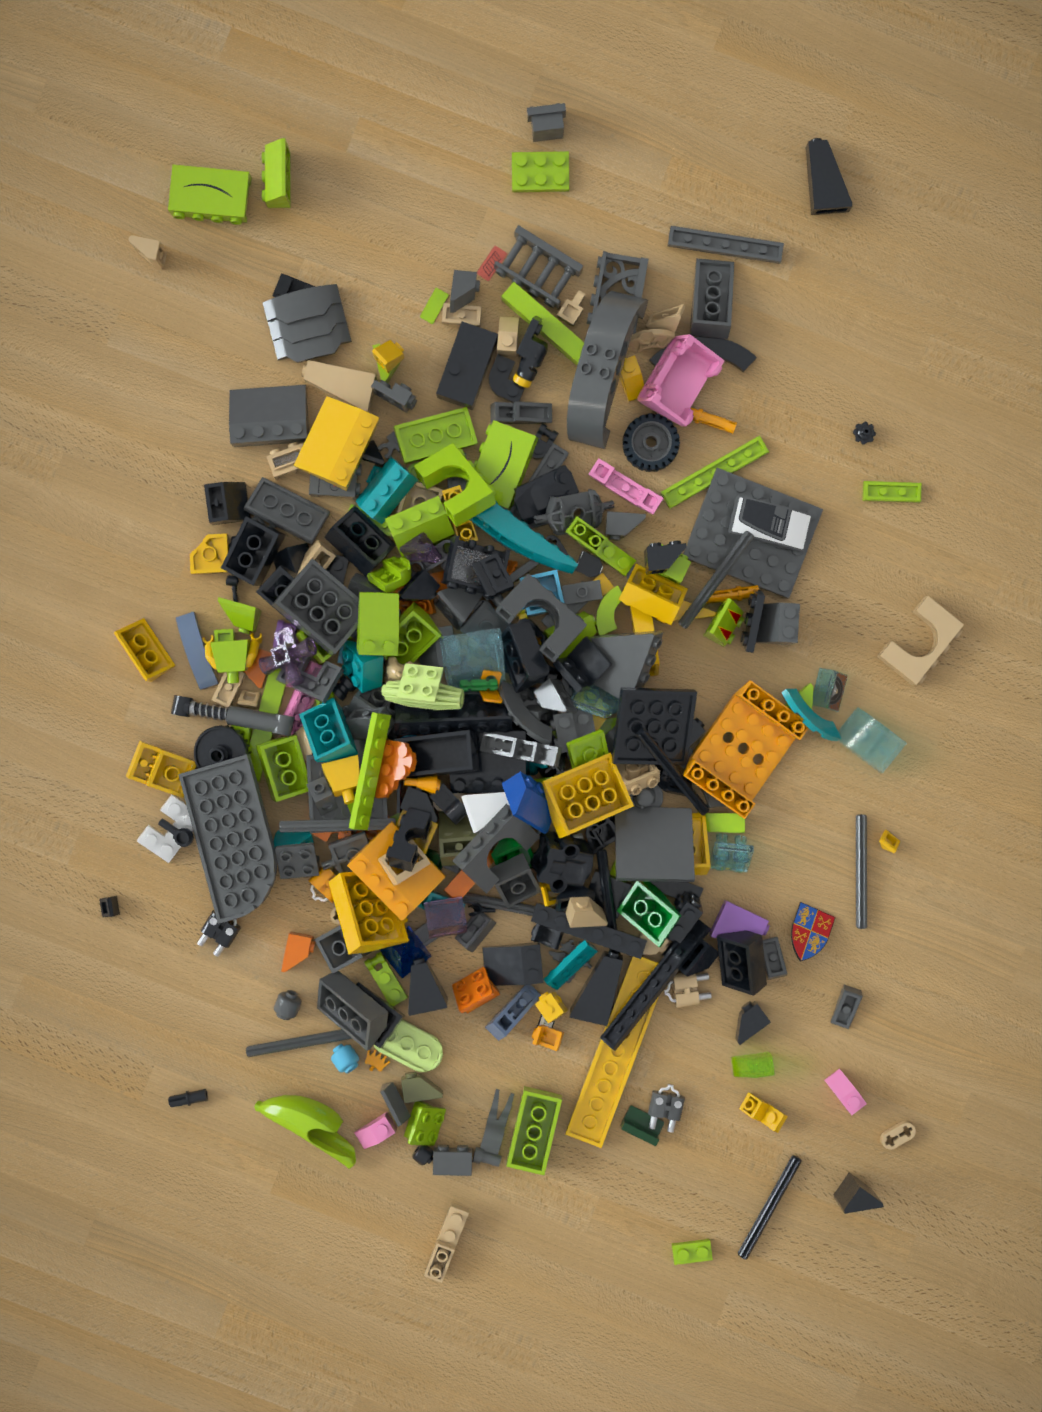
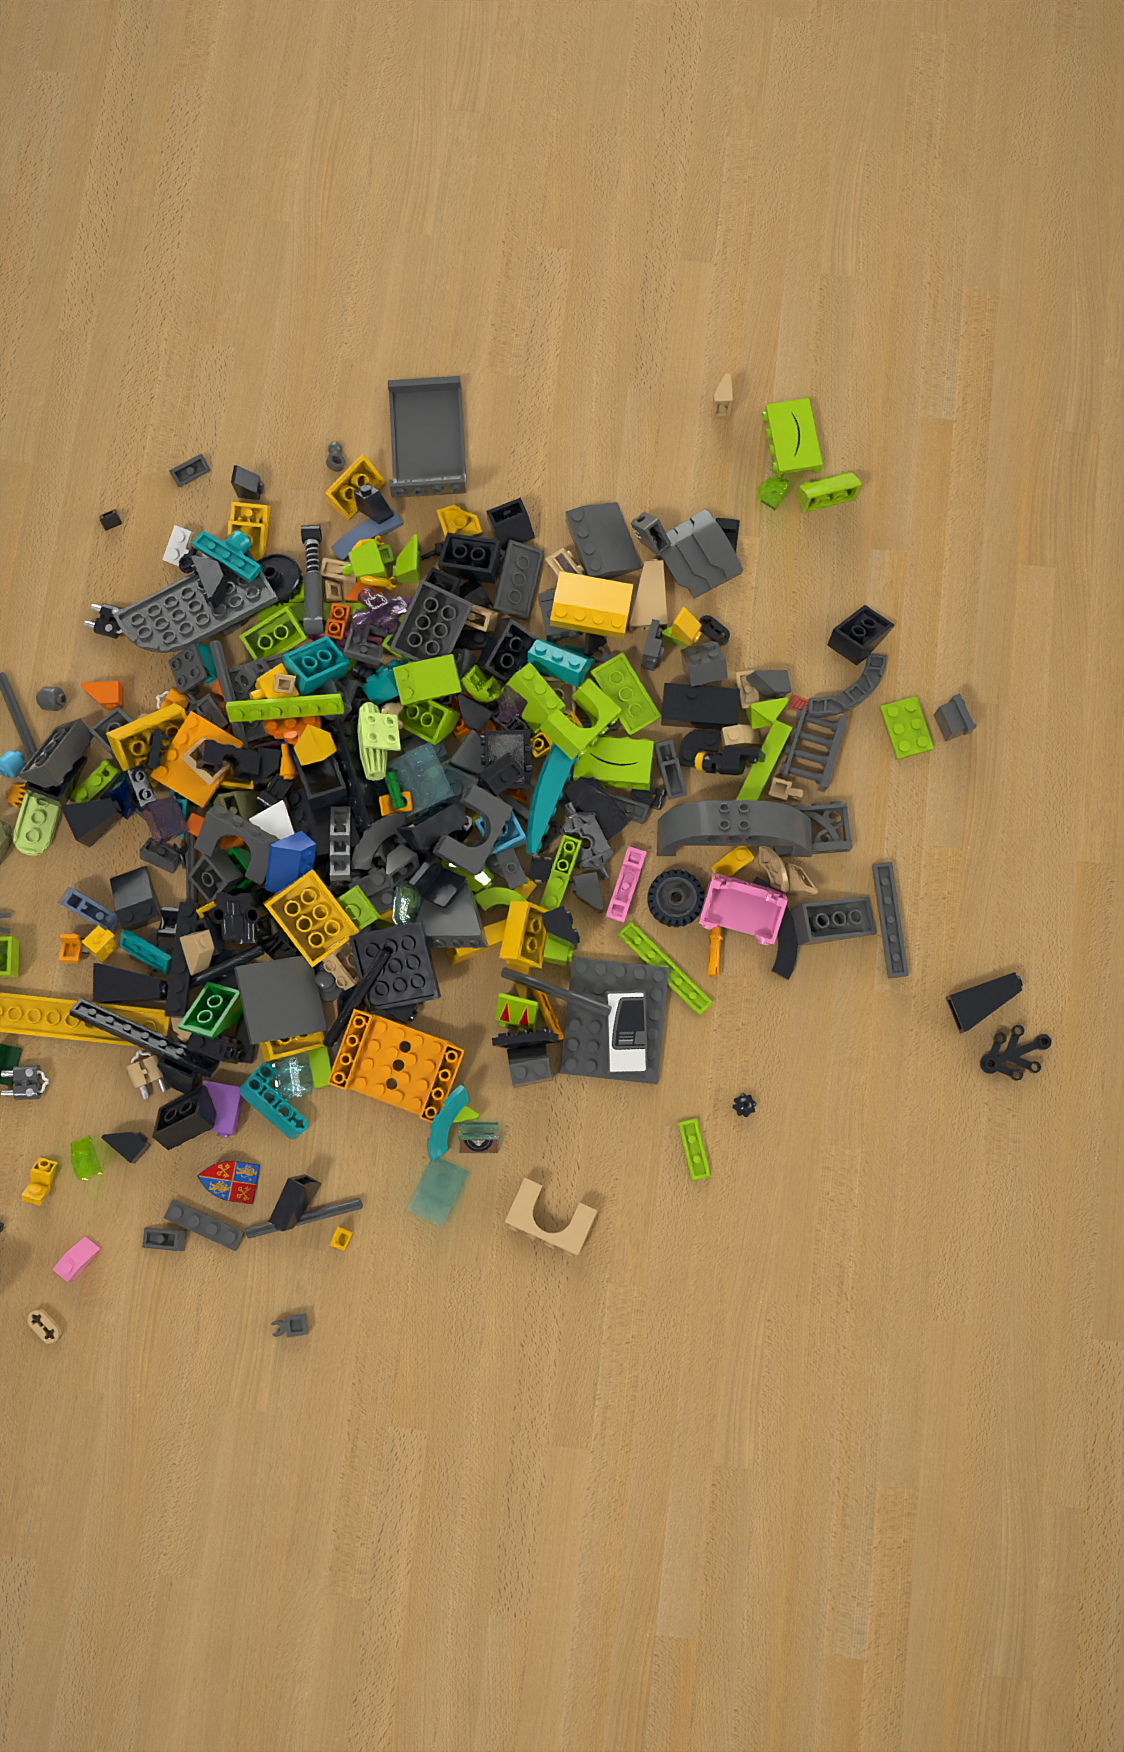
camera: 80 degrees right, 10 degrees down
lime sticker [420,288,449,324] -> none
orange bracket [452,967,500,1014] -> none
dark grey slope [763,937,788,980] -> none
none -> black plate [123,764,157,807]
none -> black plate [145,729,171,770]
none -> dark grey plate [164,1200,245,1251]
none -> dark grey slope [169,454,211,487]
none -> teal plate [191,530,262,583]
none -> slope [191,555,229,609]
none -> black slope [231,465,264,500]
none -> teal beam [240,1063,308,1139]
none -> black slope [269,1174,321,1231]
none -> dark grey plate [271,1313,309,1338]
none -> tan slope [273,673,296,694]
none -> yellow slope [293,724,337,766]
none -> orange slope [324,603,351,640]
none -> dark grey plate [326,442,345,472]
none -> black slope [353,483,394,524]
none -> dark grey panel [388,376,467,498]
none -> dark grey torso [631,512,671,556]
none -> dark grey brick [681,642,728,687]
none -> black beam [699,615,730,646]
none -> lime slope [746,697,789,729]
none -> clear neon green slope [756,477,789,510]
none -> dark grey tile [807,654,887,718]
none -> black slope [827,605,894,666]
none -> black plant [980,1025,1051,1081]

